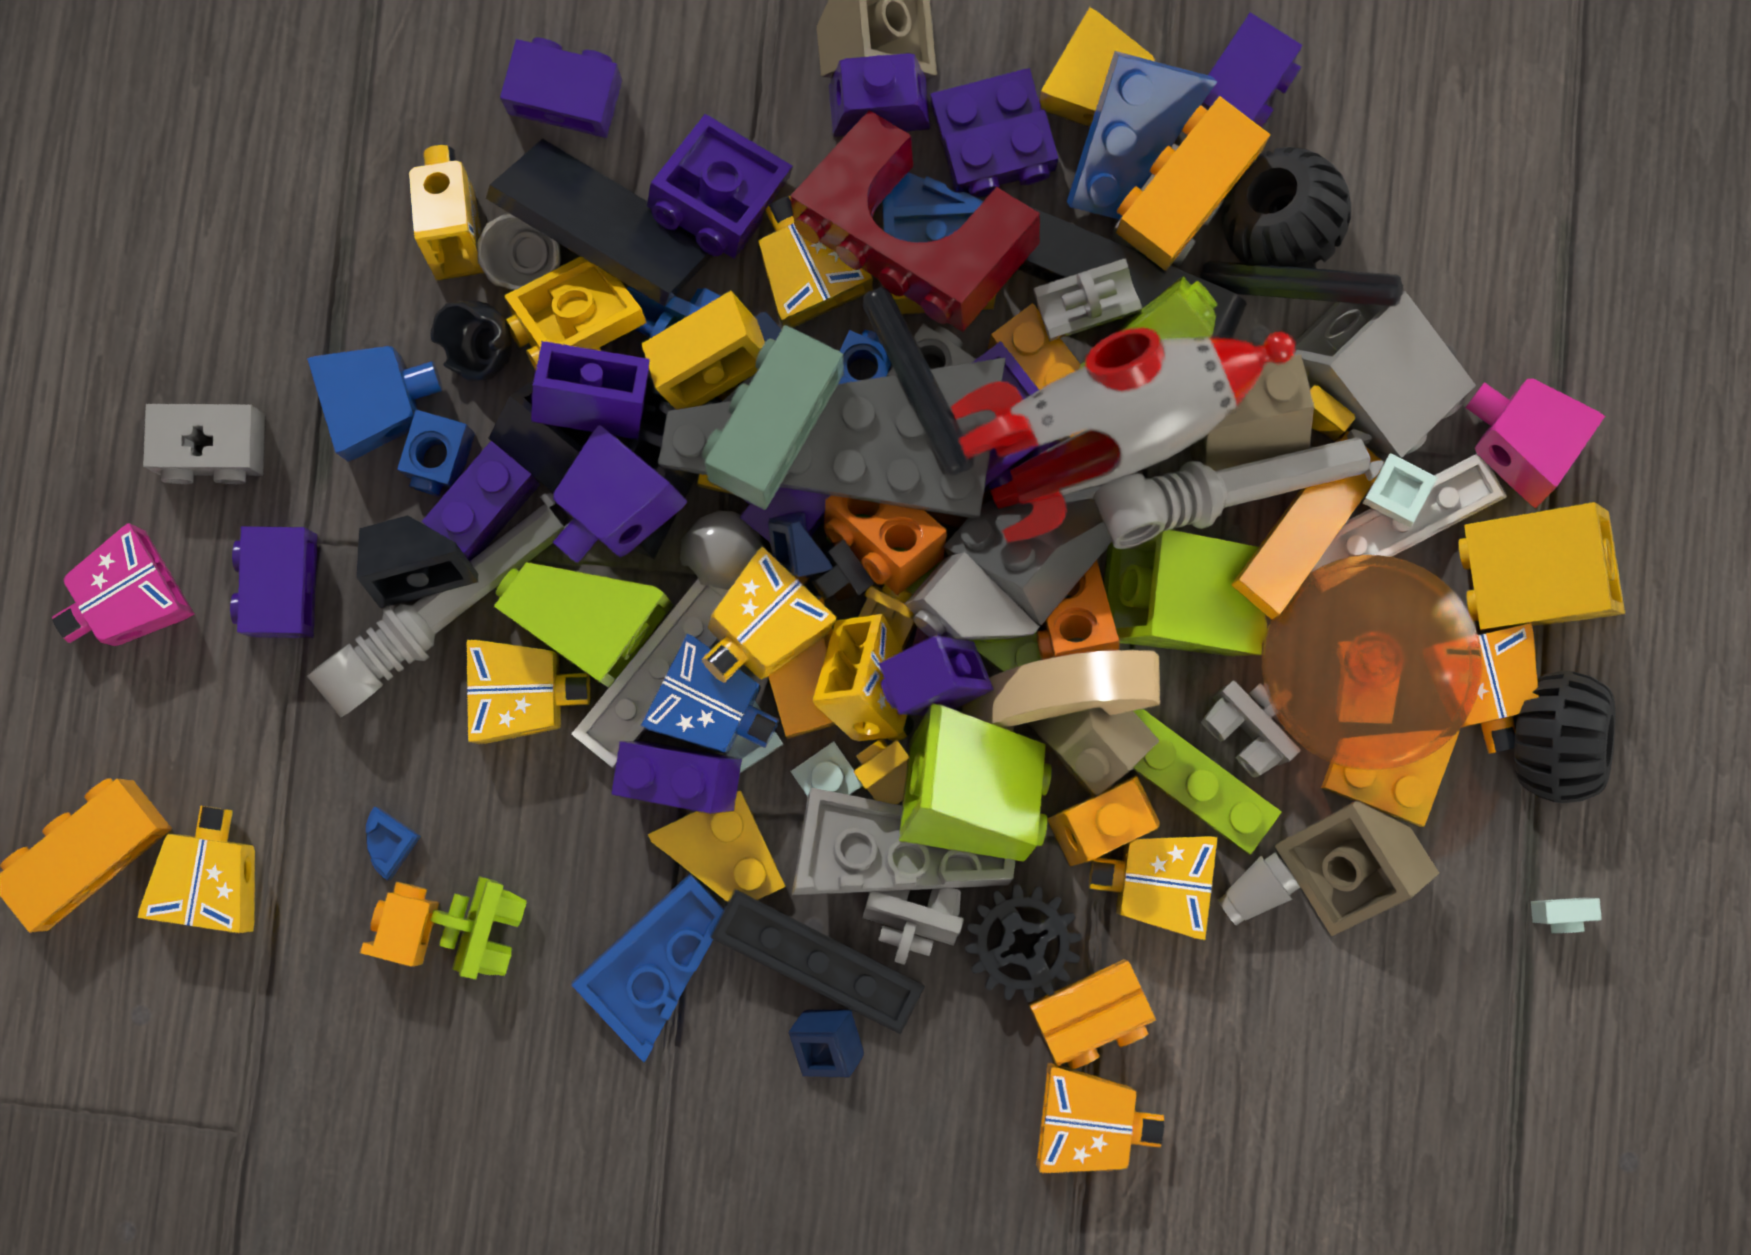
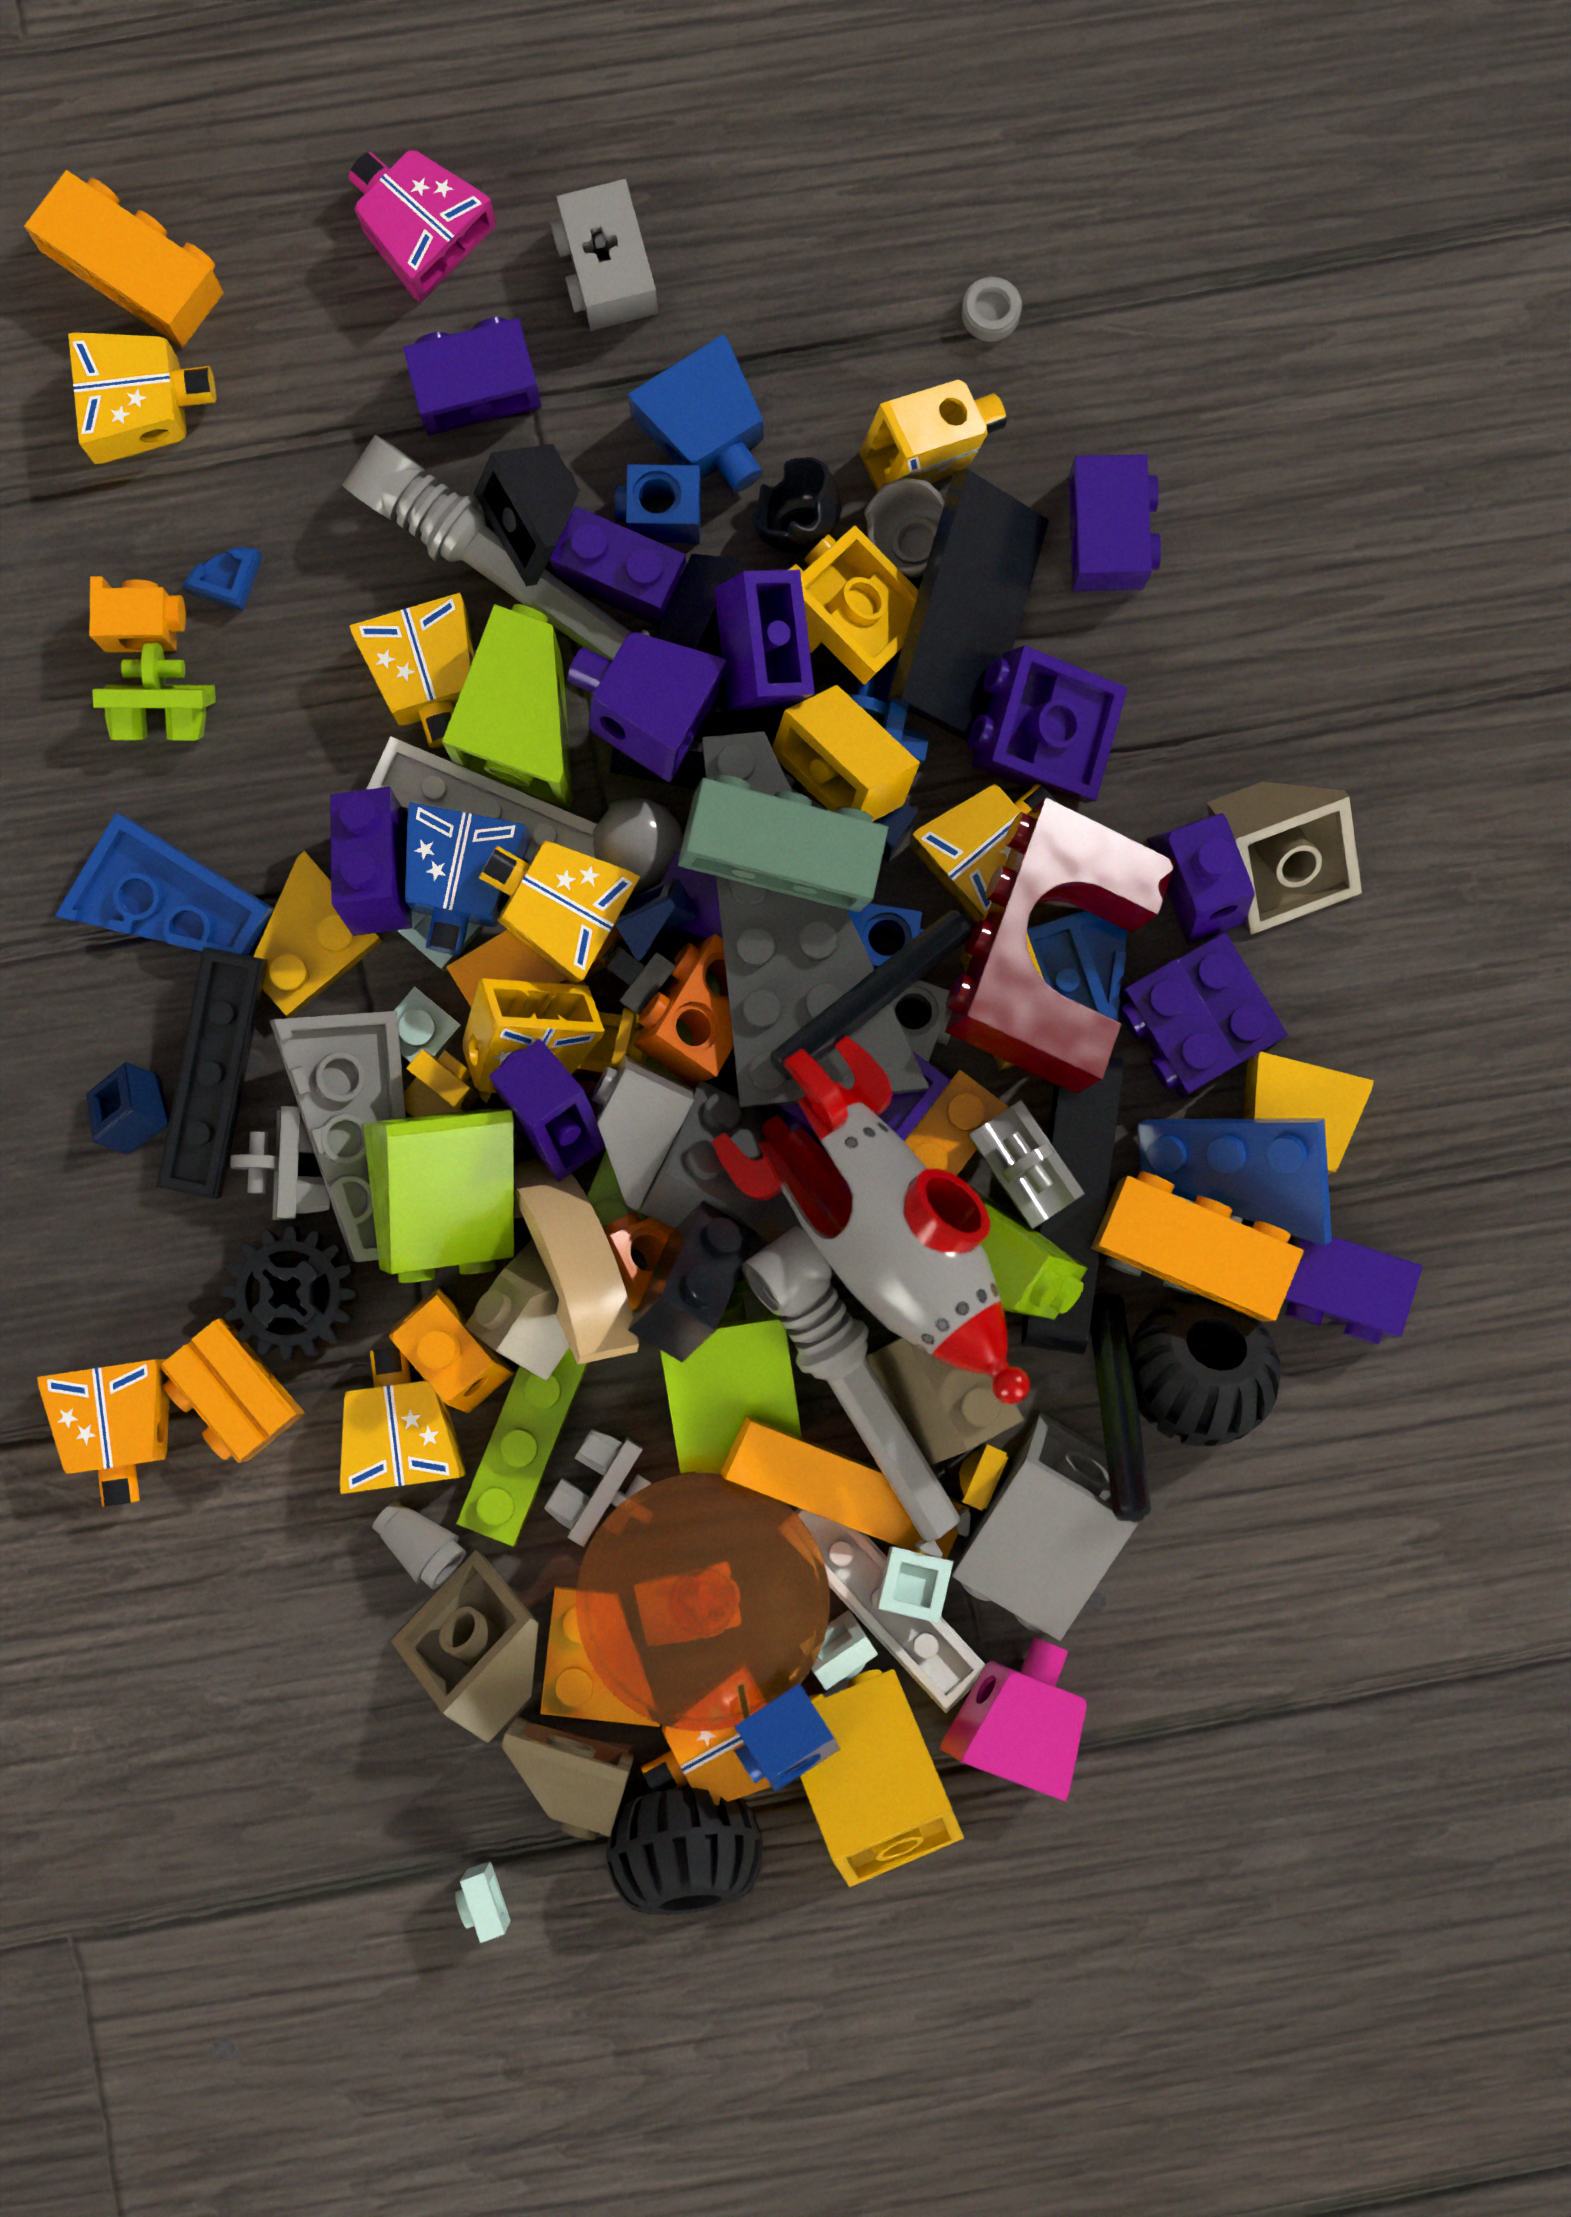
camera: 70 degrees right, 0 degrees up
none -> dark tan slope [501,1716,636,1840]
none -> black brick [627,1200,756,1362]
none -> blue brick [734,1683,840,1792]
none -> light aqua plate [798,1610,878,1690]
none -> light grey tile [961,277,1022,342]

